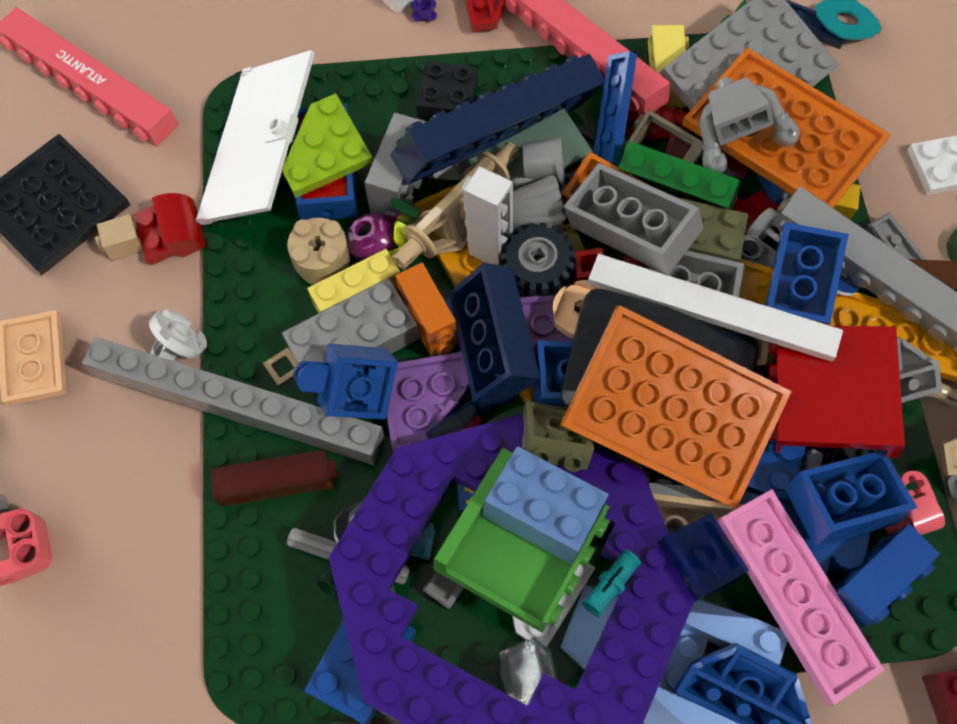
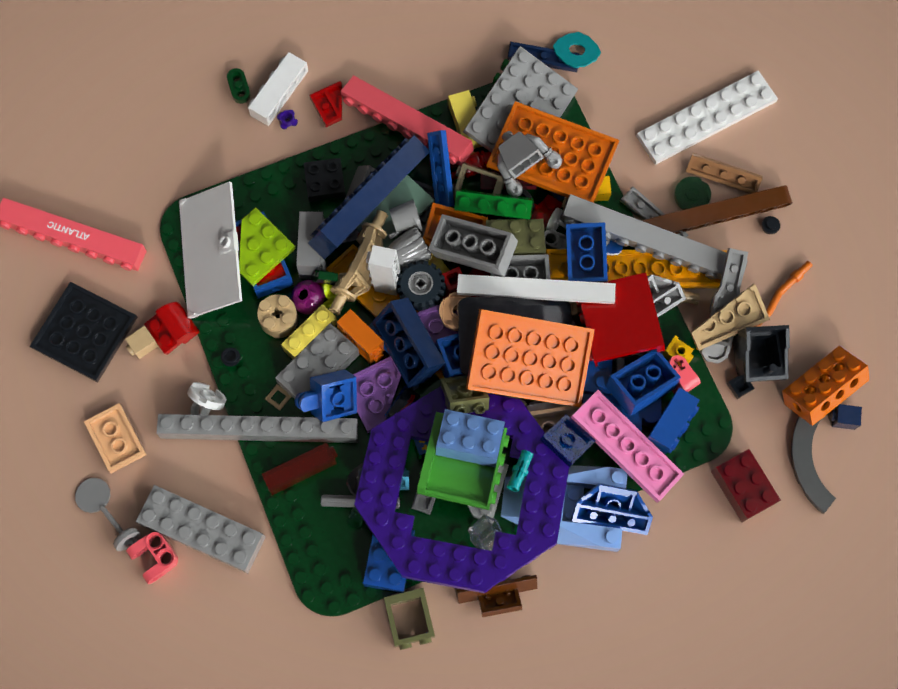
camera: 20 degrees left, 5 degrees up
none -> light grey brick [136,485,266,574]
none -> black plate [221,347,241,367]
none -> yellow brick [663,335,694,366]

